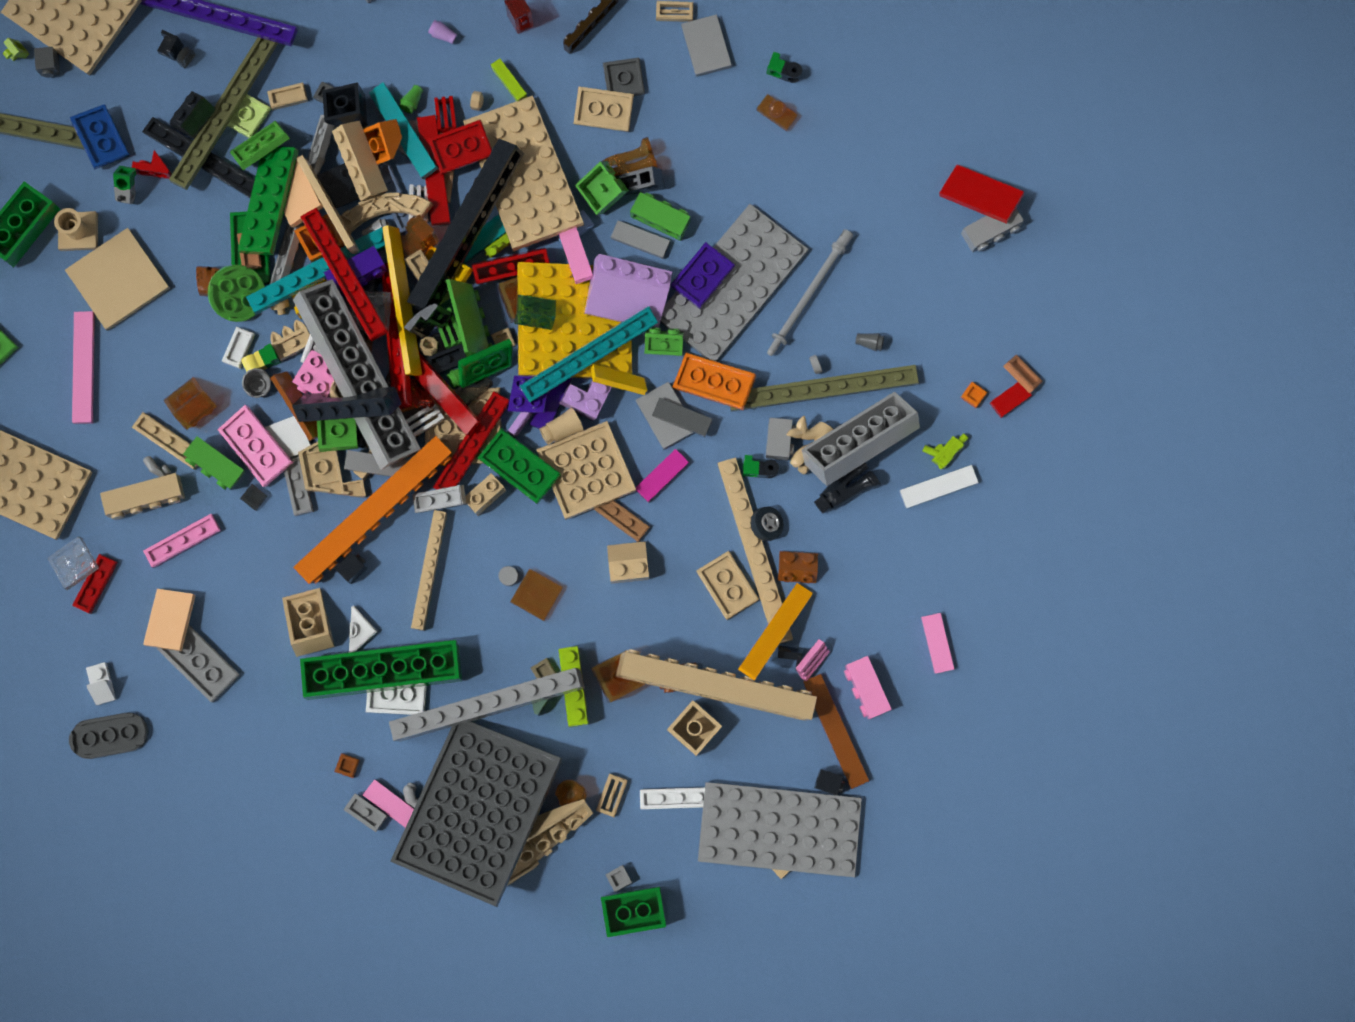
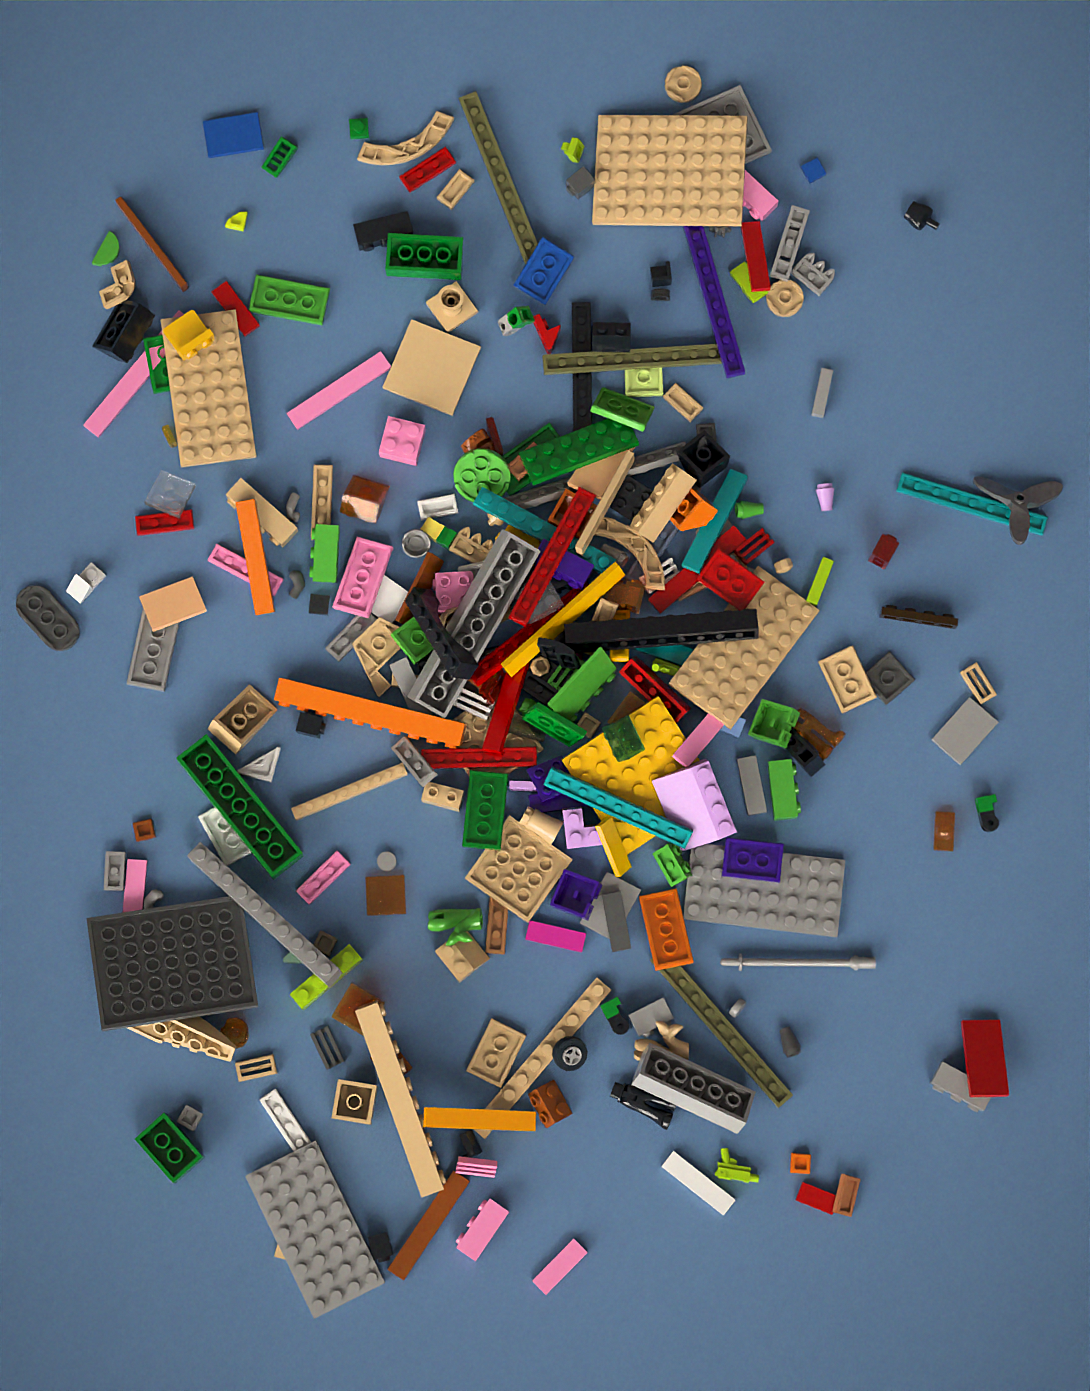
camera: 60 degrees right, 0 degrees up
none -> clear yellow tile [162,425,178,448]
none -> orange tile [235,499,275,615]
none -> dark grey arm [288,570,305,599]
none -> bright pink tile [296,851,351,905]
none -> dark grey tile [310,1026,345,1070]
none -> bright pink brick [379,416,426,466]
none -> bright green piece [428,908,483,946]
none -> clear red tile [486,417,503,456]
none -> dark purple piece [550,869,603,921]

